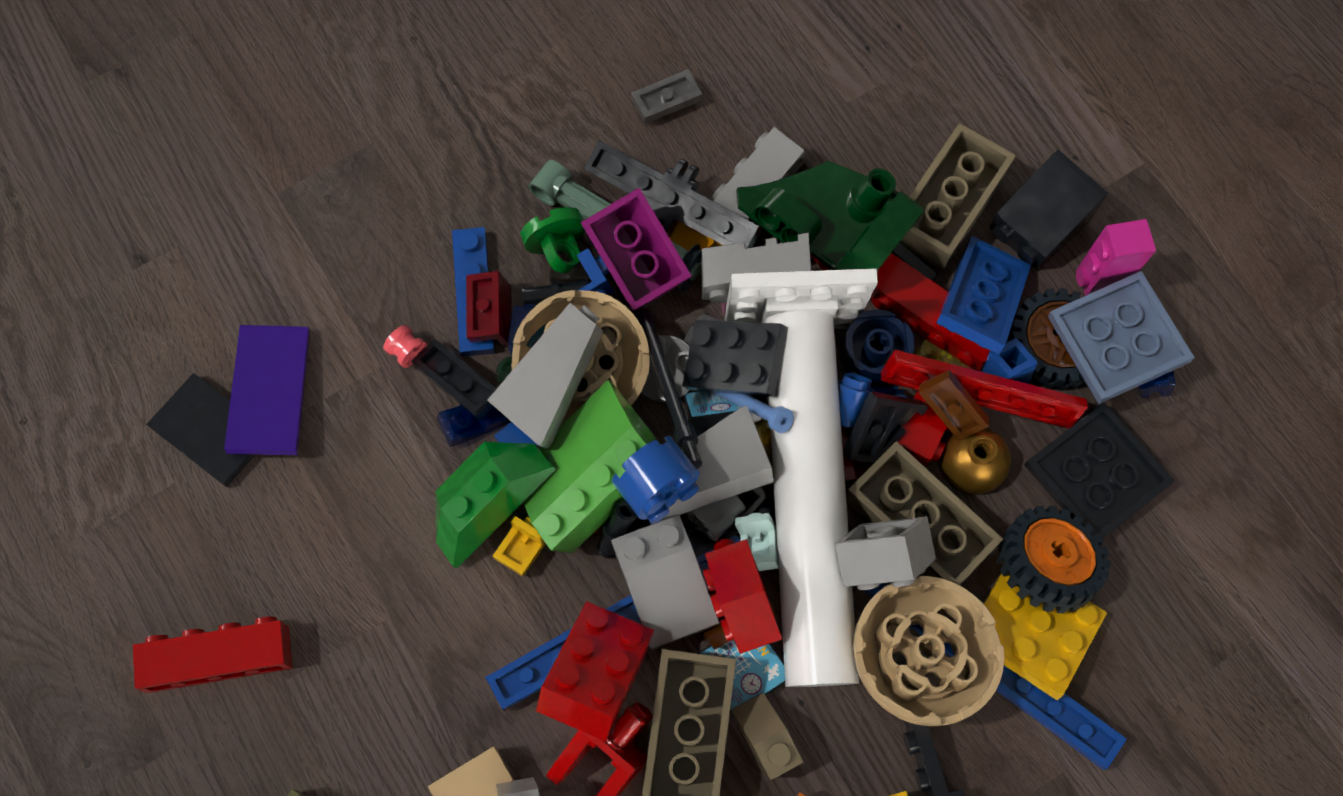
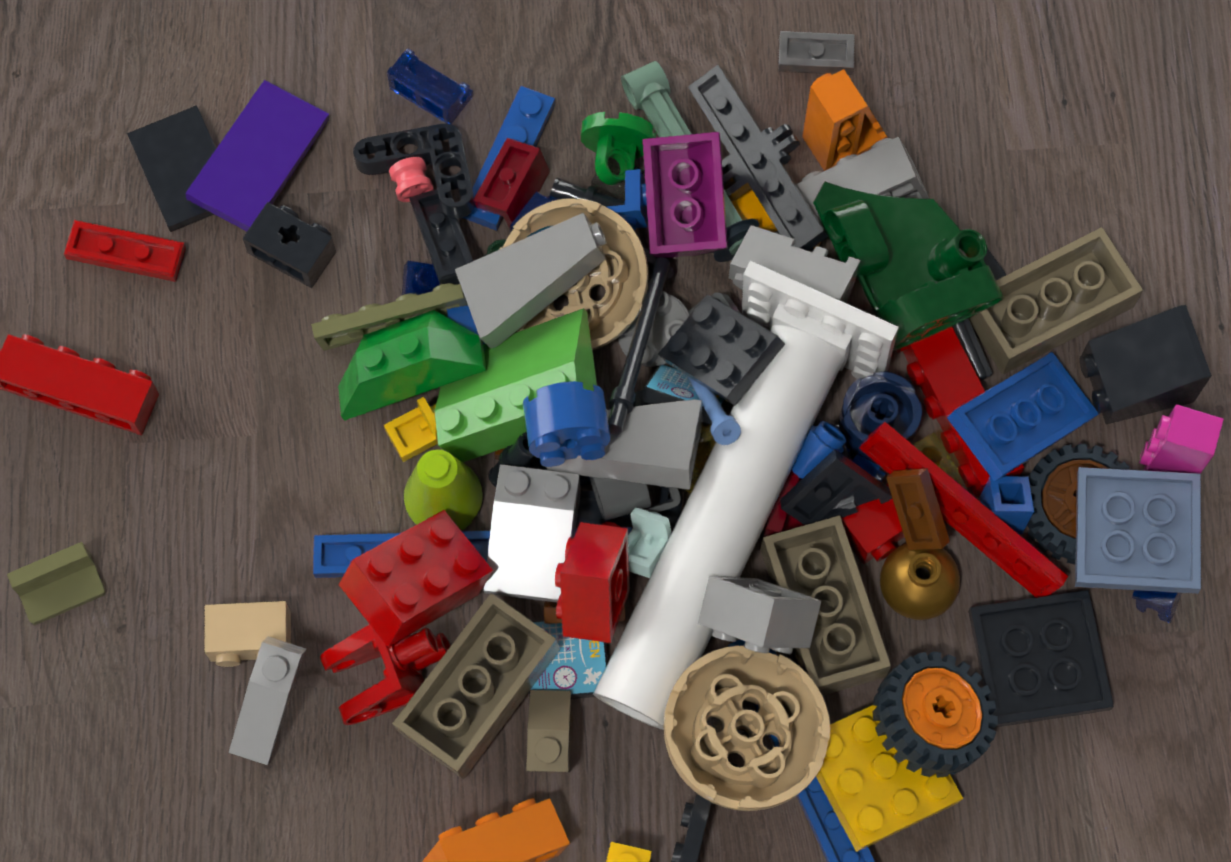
camera: 30 degrees right, 0 degrees up
none -> red tile [64,220,186,282]
none -> black brick [243,202,336,288]
none -> olive plate [311,283,468,351]
none -> black beam [353,123,475,219]
none -> clear blue hinge [387,48,474,124]
none -> lime cone [404,450,483,531]
none -> orange wedge [802,69,888,171]

